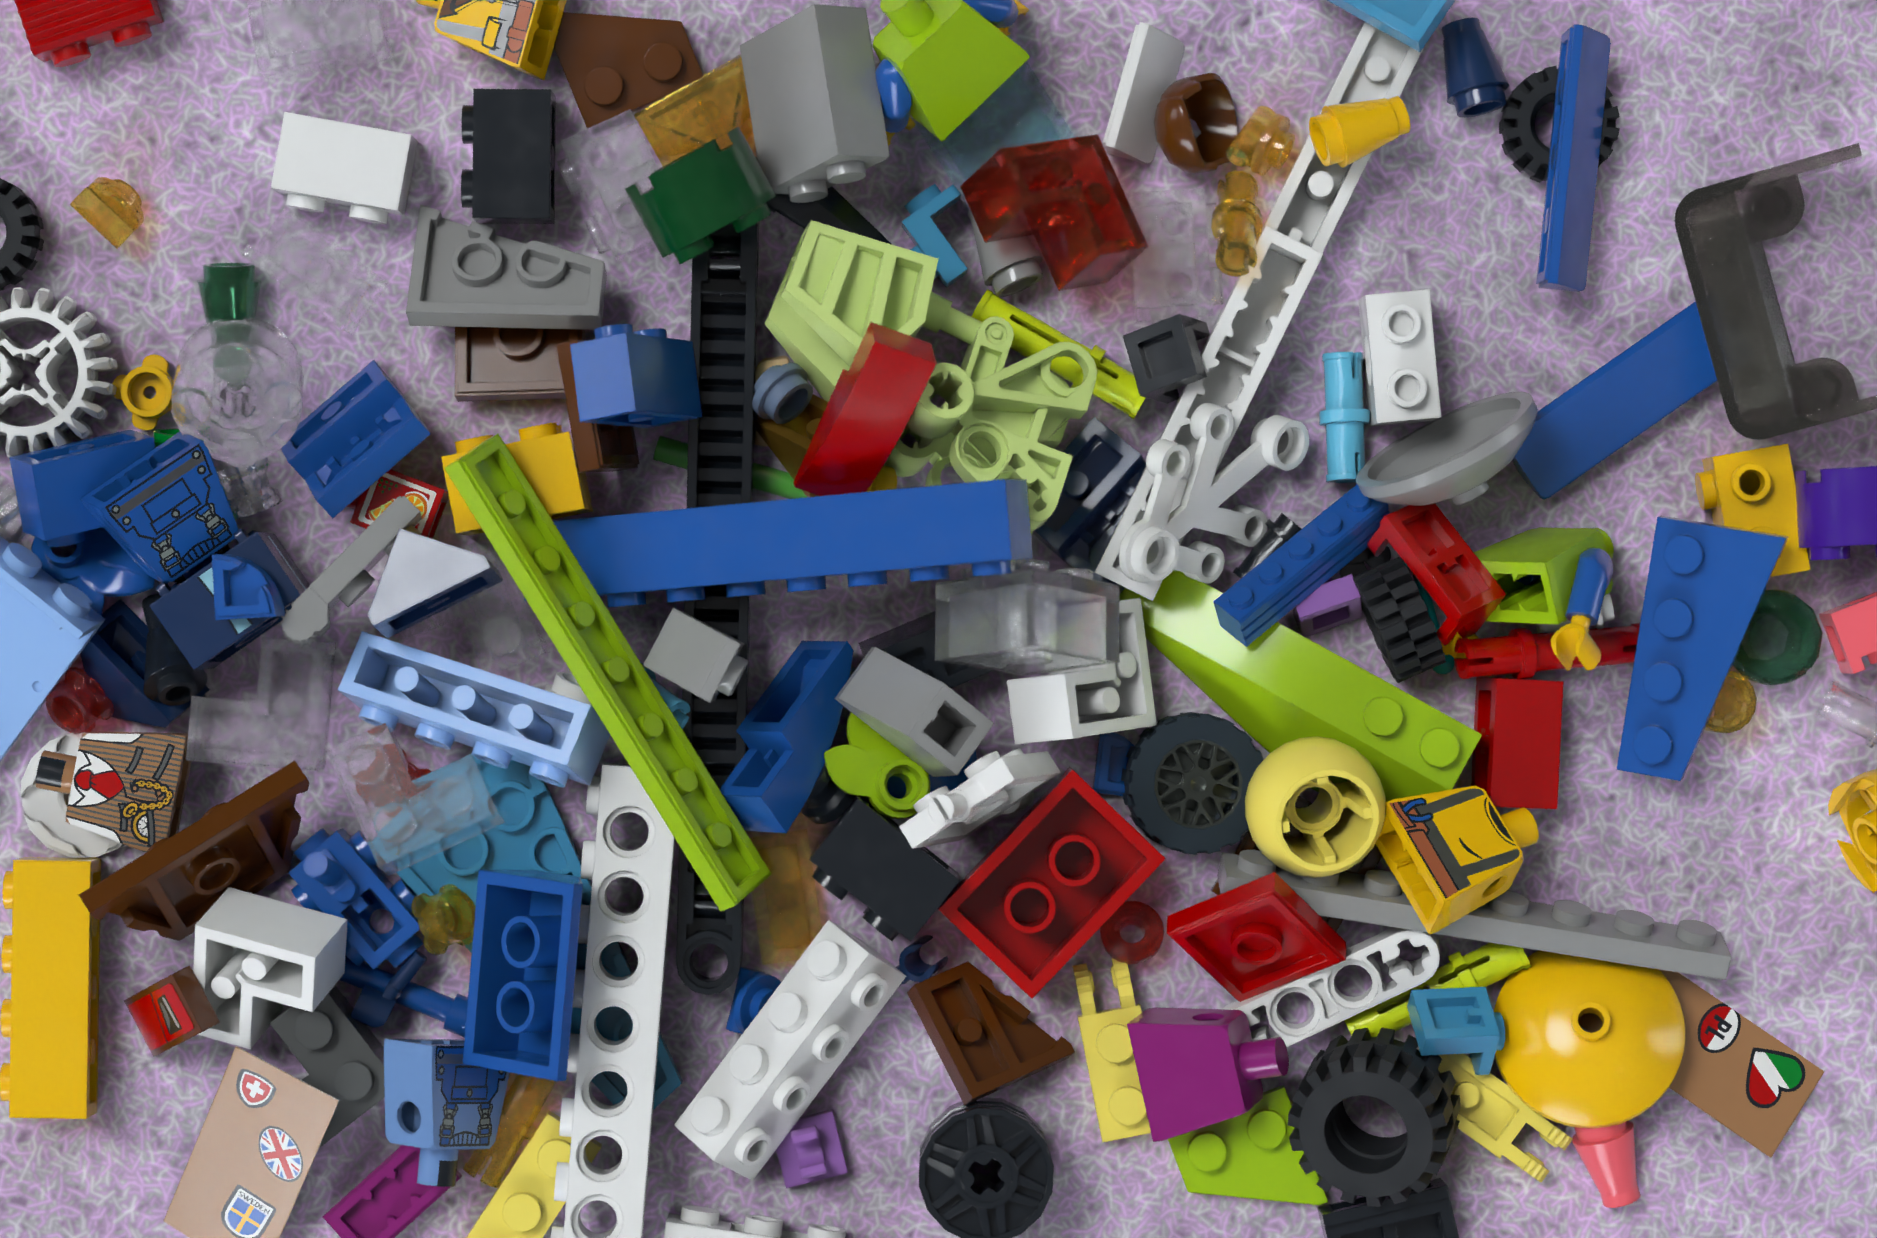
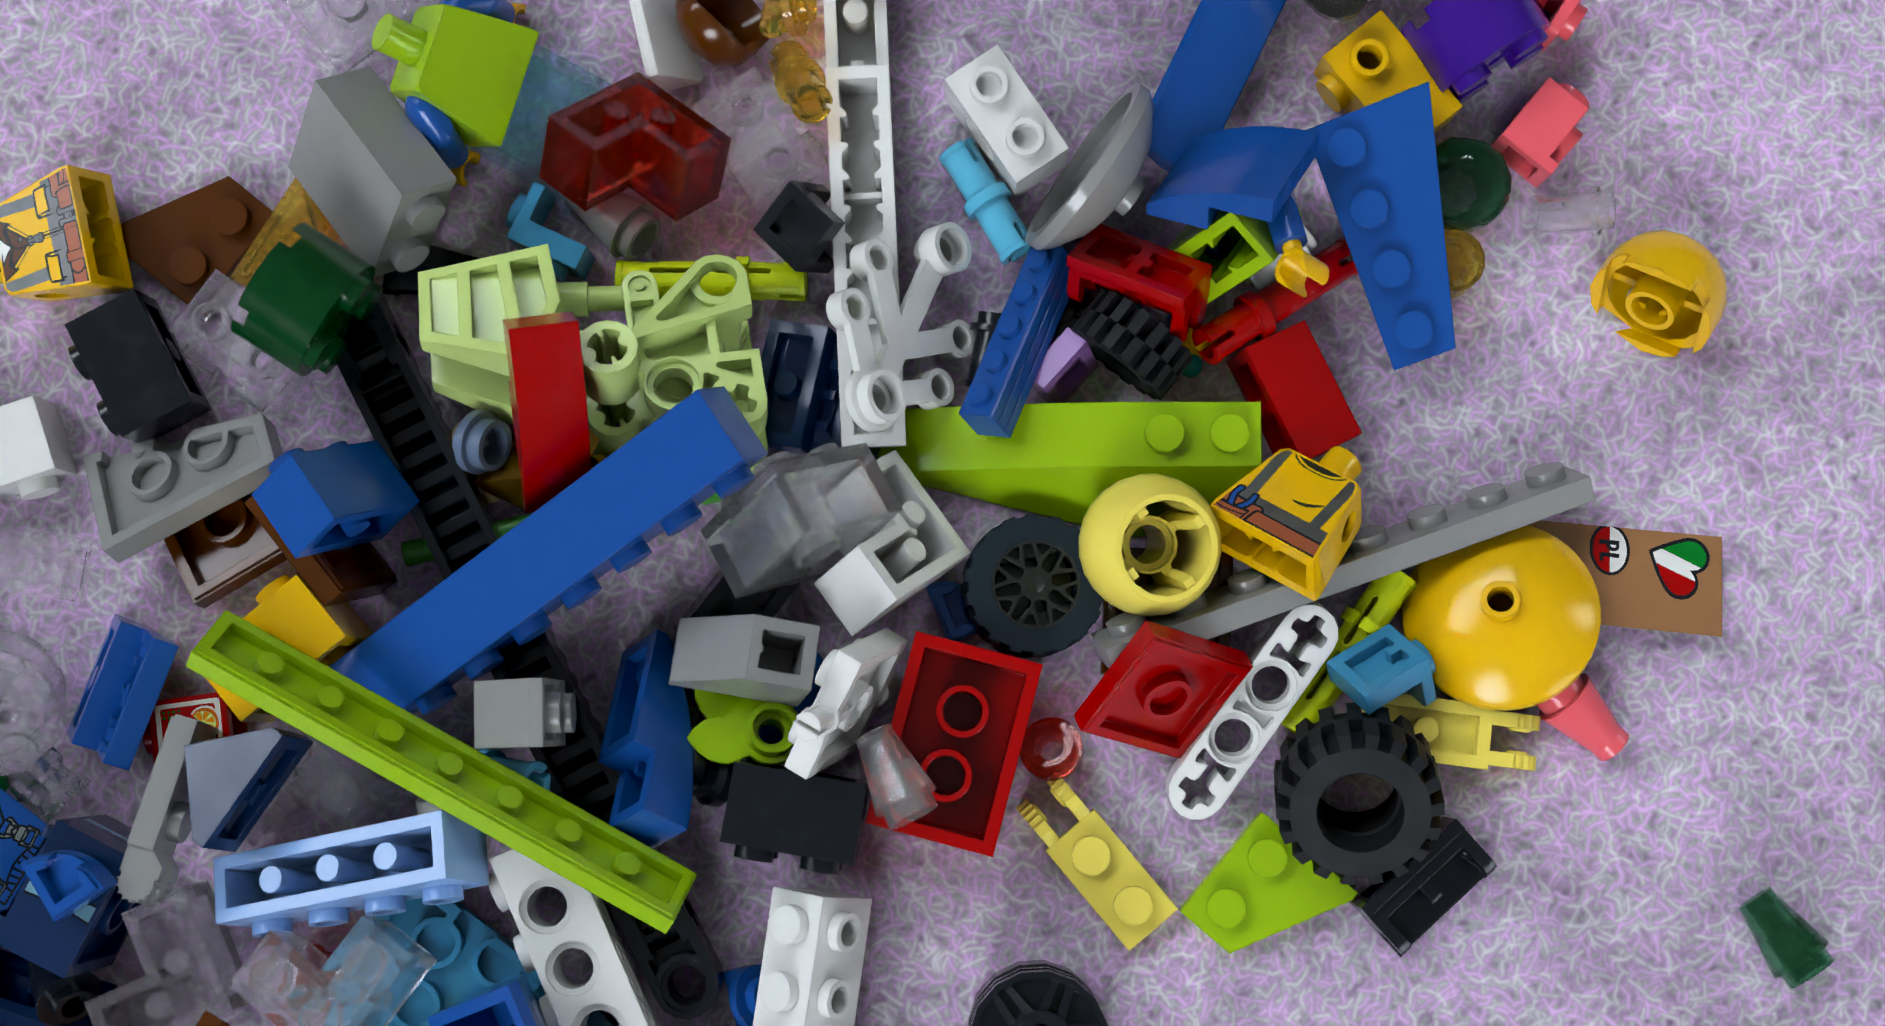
camera: 25 degrees left, 5 degrees down
clear yellow plate [749,828,822,965] -> none
dark blue hand [896,935,948,986] -> none
reddish brown wing [907,961,1075,1106] -> none
magenta torso [1127,1007,1289,1142] -> none
none -> clear cone [855,724,938,829]
none -> blue slope [1146,126,1319,229]

